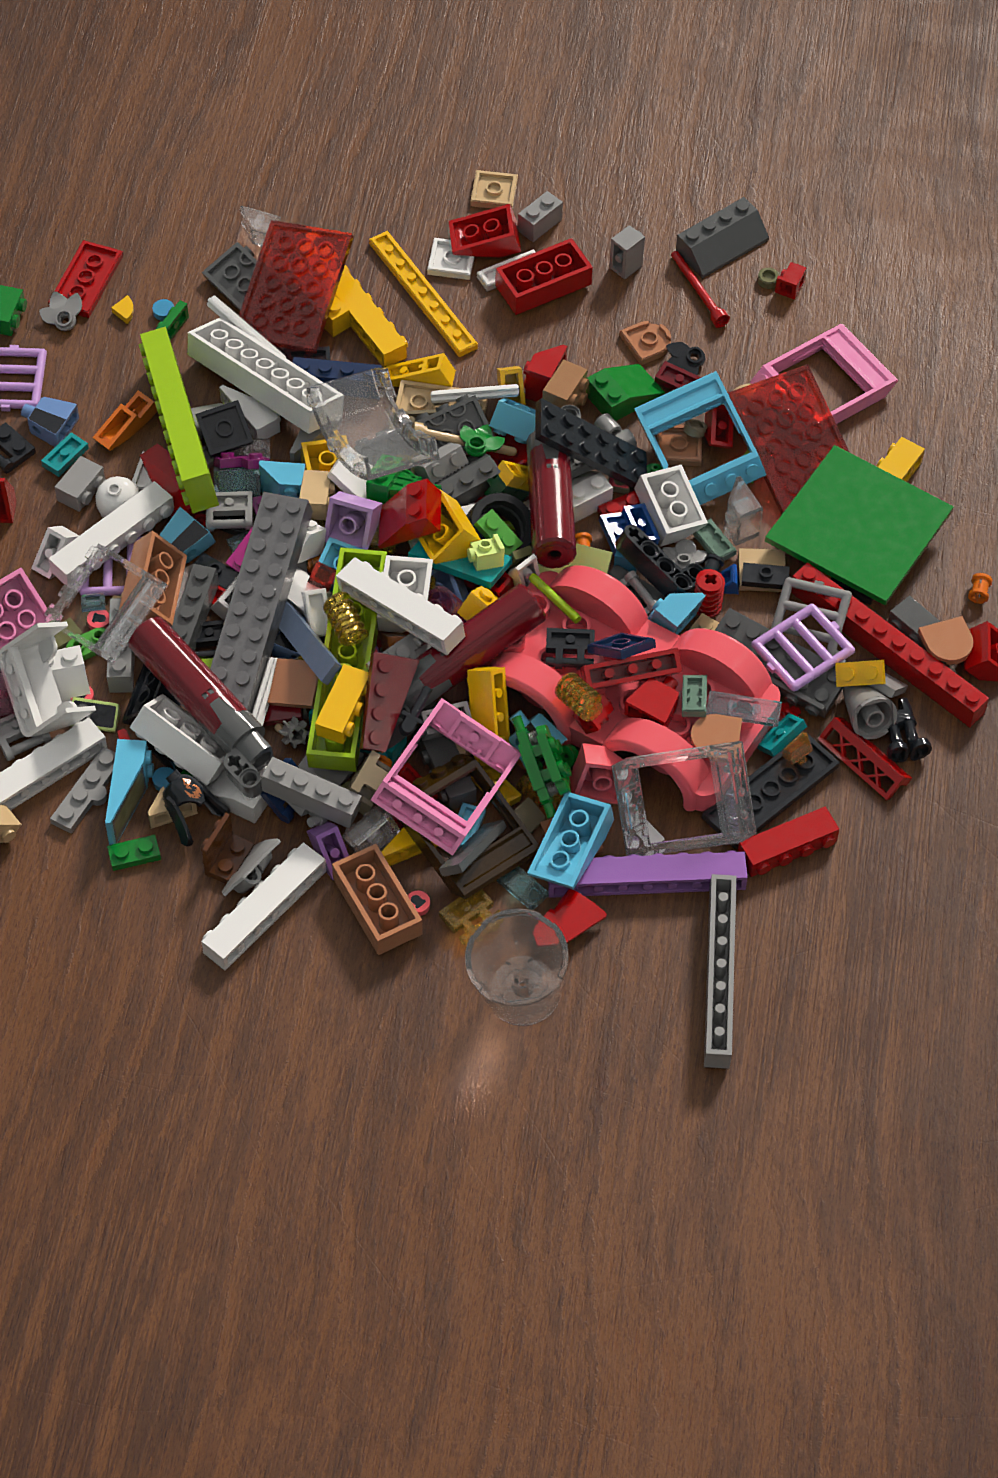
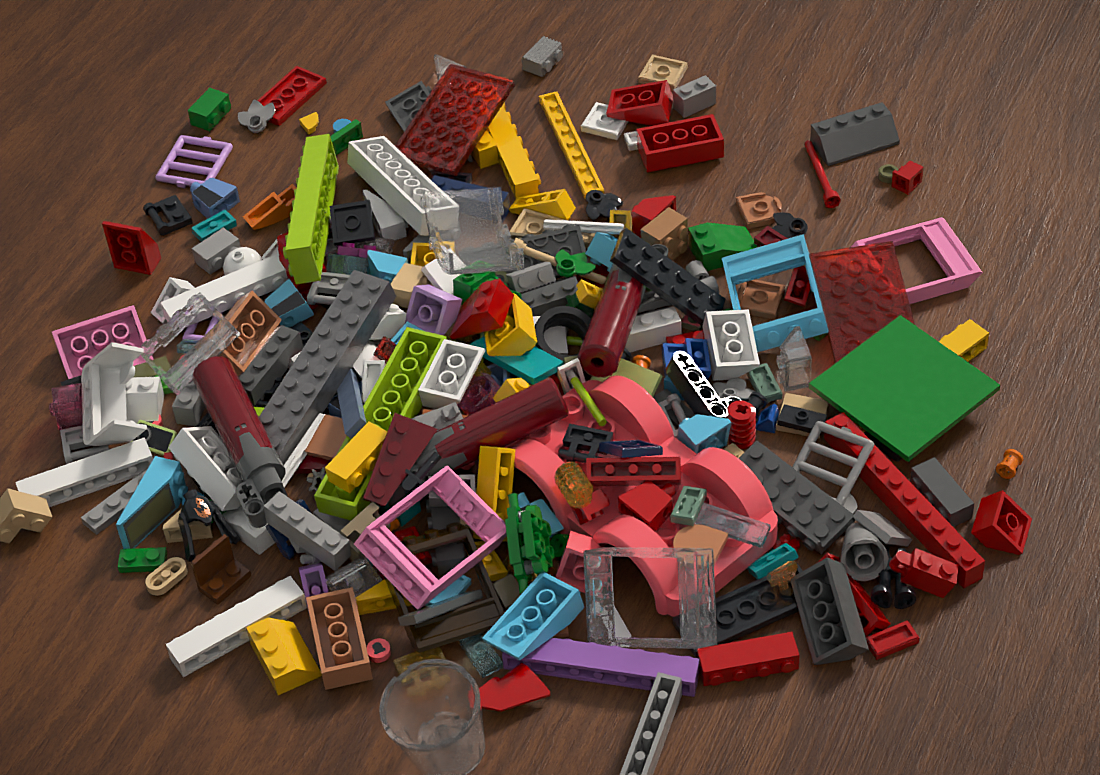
camera: 20 degrees right, 10 degrees down
white axle [207,296,286,358] -> none
light grey panel [222,839,281,896] -> none
clear yellow piece [323,592,369,646] -> none
white brick [336,557,465,655] -> none
yellowish green brick [467,534,505,571] -> none
bright green plate [474,509,523,555] -> none
light grey brick [609,225,645,279] -> none
dark tan tile [683,419,707,438] -> none
lavender bar [751,604,855,691] -> none
yellow plate [835,660,886,687] -> none
nougat tile [918,616,973,665] -> none
none -> tan plate [145,557,188,595]
none -> yellow slope [246,618,322,695]
none -> light grey brick [522,36,563,77]
none -> black plate [585,190,623,221]
none -> dark grey slope [790,558,869,665]
none -> red tile [865,620,920,660]
none -> red brick [889,548,959,598]

